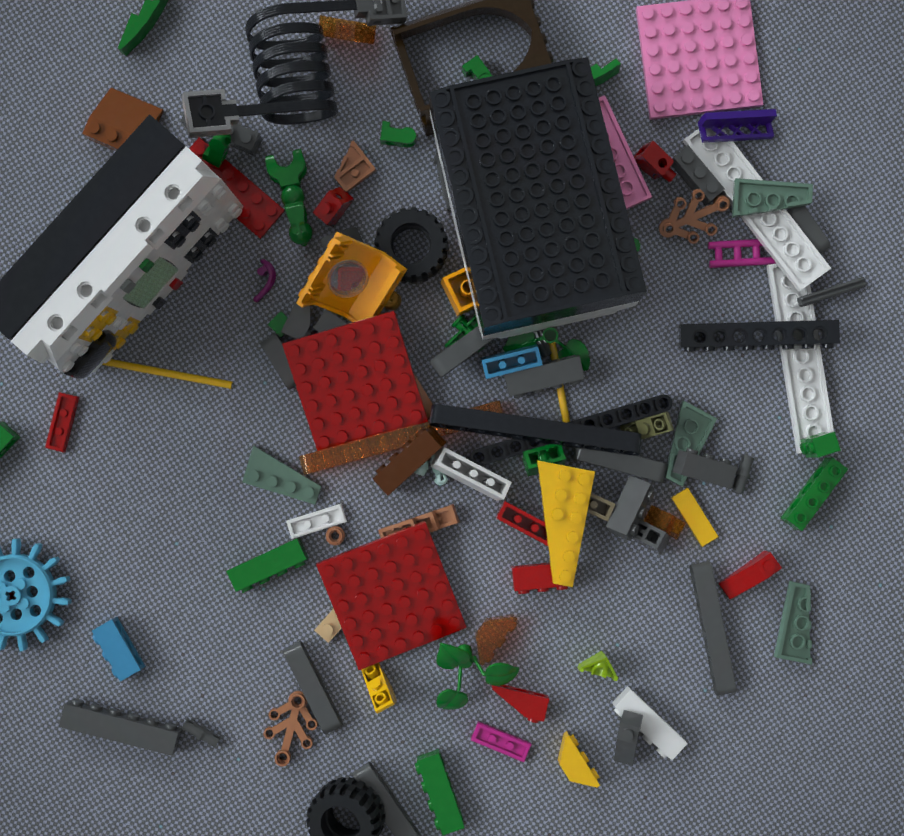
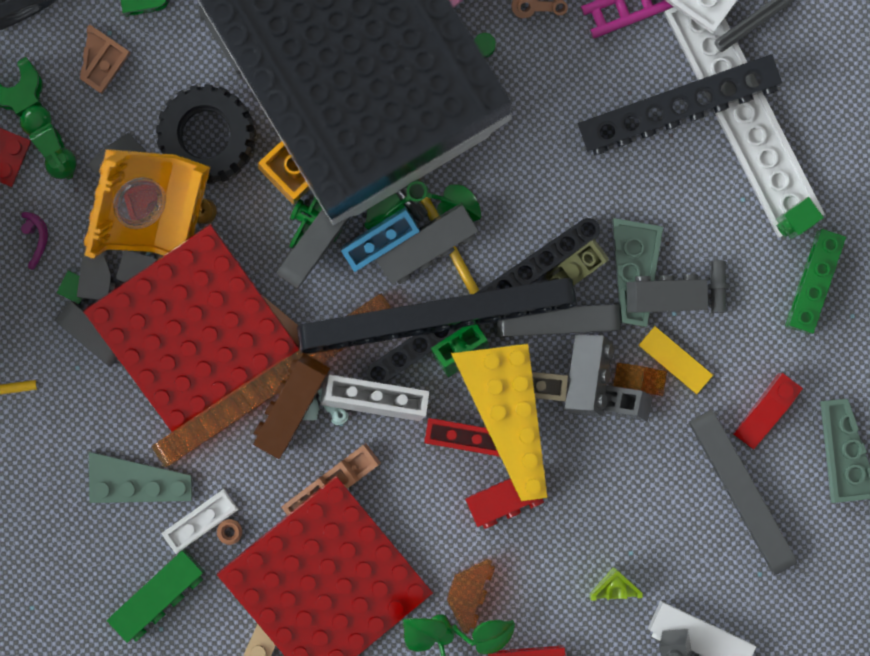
camera: 15 degrees left, 0 degrees up
red torso [313,187,354,227] -> none

